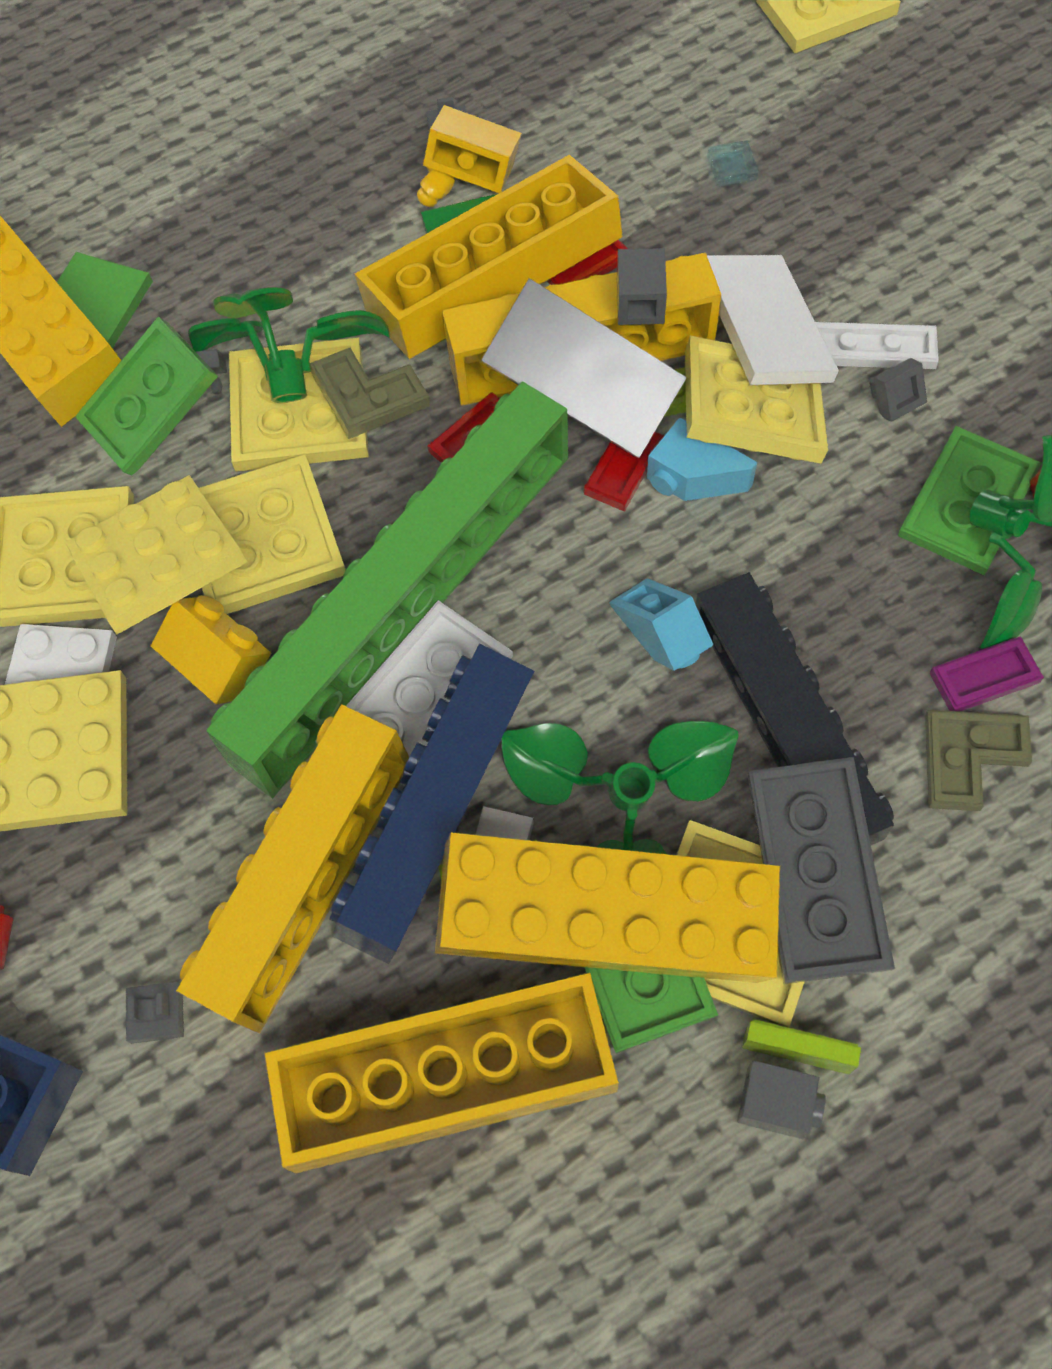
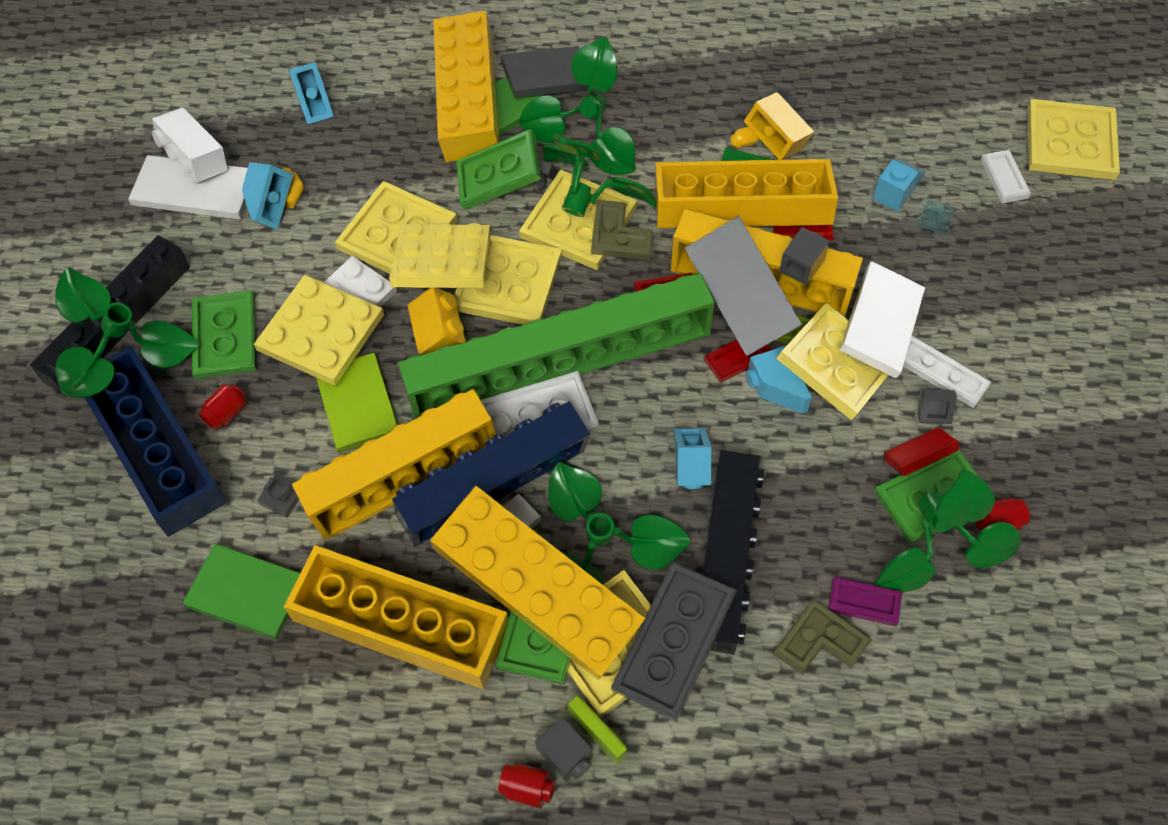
camera: 30 degrees right, 5 degrees down
none -> bright green tile [182,544,300,640]
none -> lime tile [316,353,397,453]
none -> red brick [498,763,555,809]
none -> dark grey tile [501,46,588,98]
none -> green plant [519,36,636,175]
none -> medium azure slope [873,159,926,212]
none -> red tile [884,427,959,476]
none -> white tile [981,150,1031,203]

